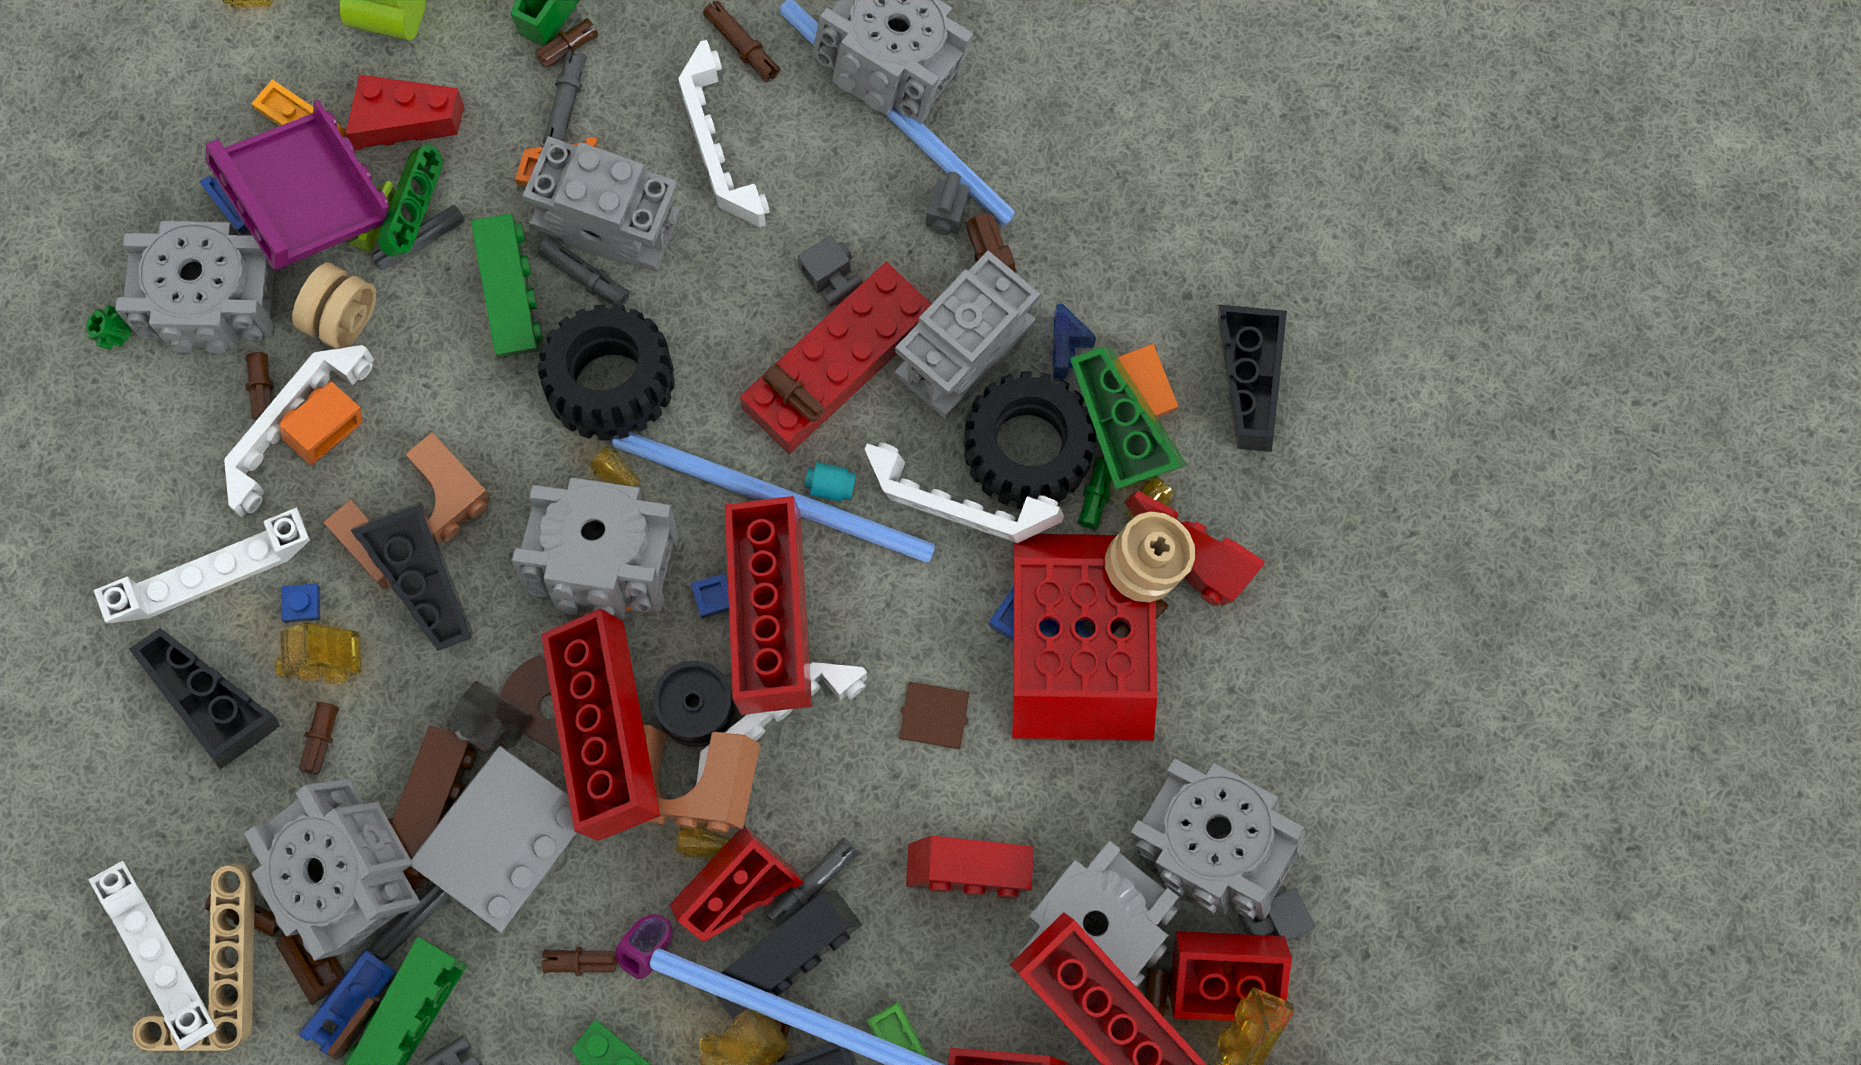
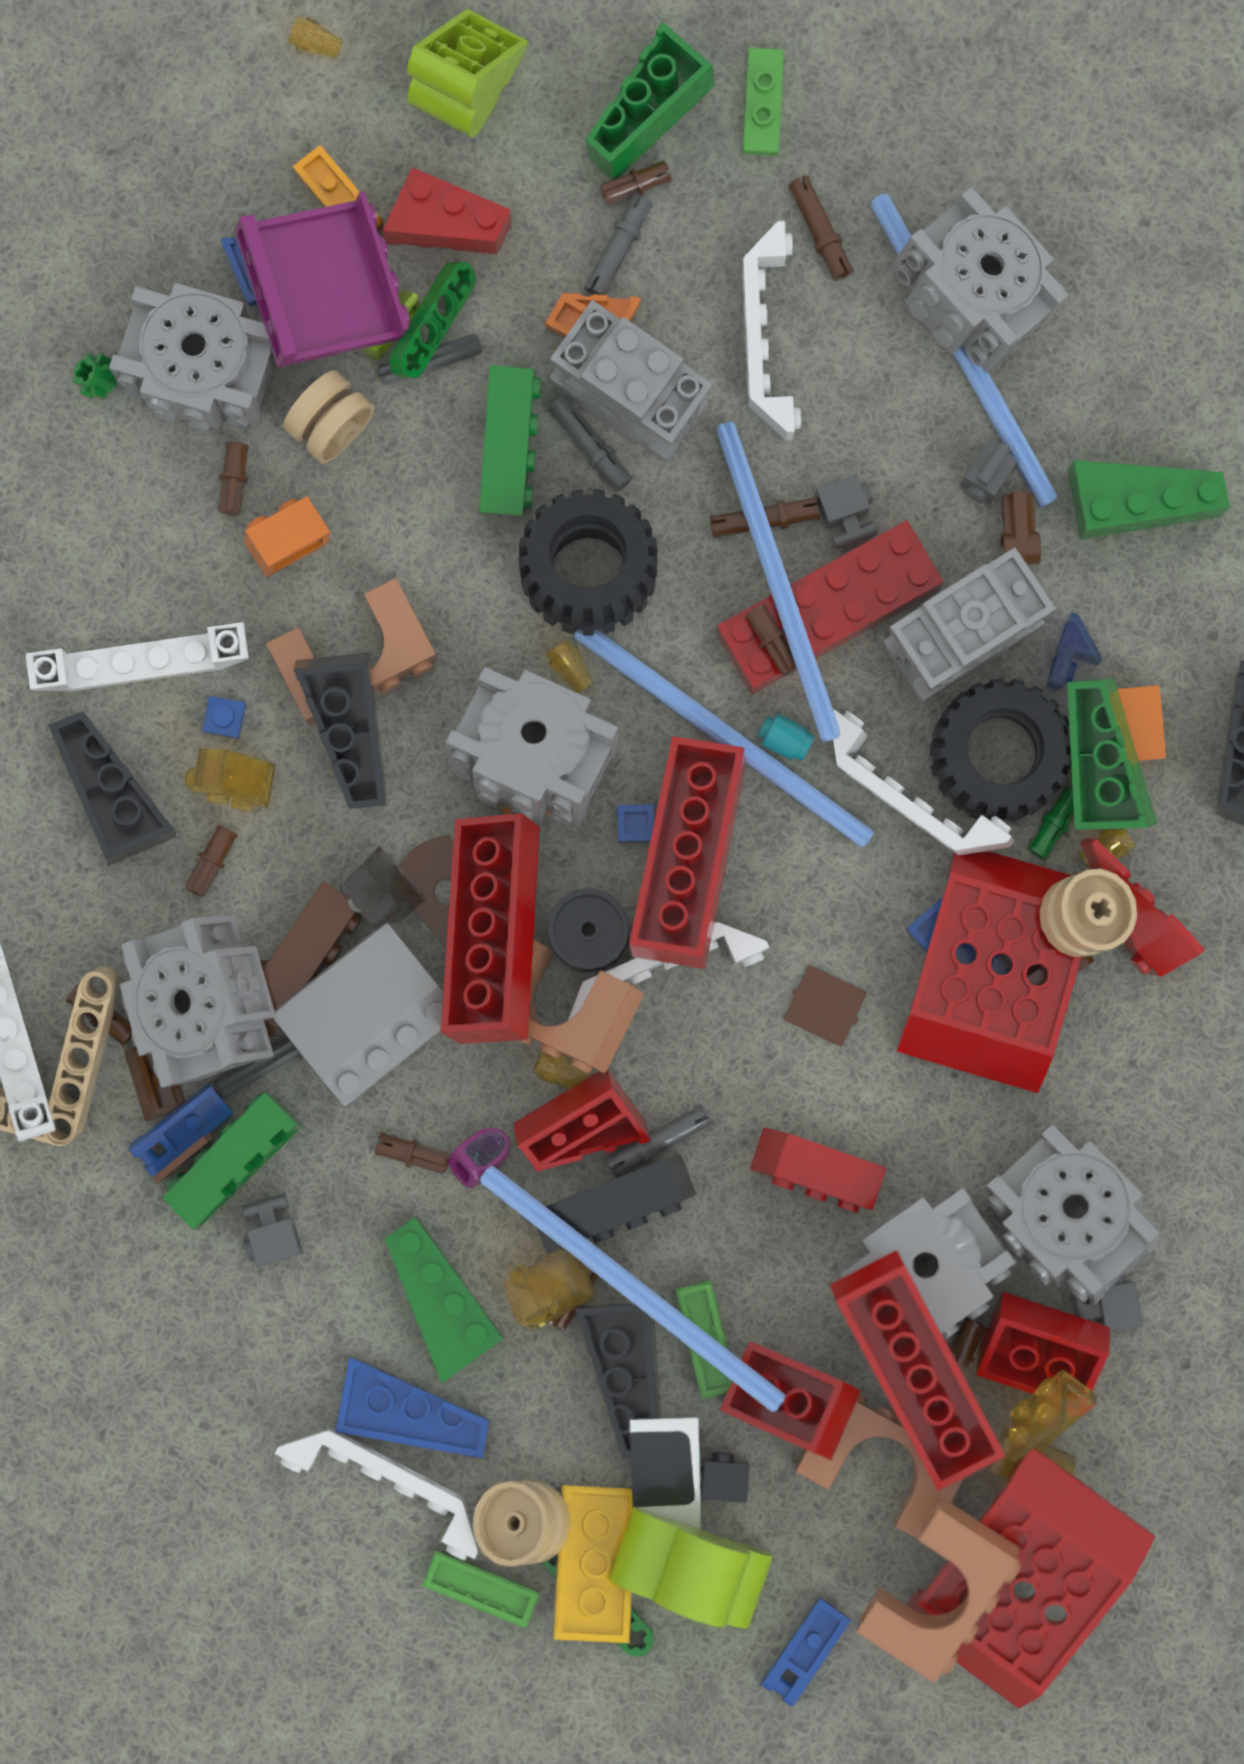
camera: 20 degrees right, 10 degrees up
white slope [224,345,374,519] -> none
none -> reddish brown pin [709,496,820,539]
none -> light blue axle [716,421,840,742]
none -> green wedge [1067,460,1230,539]

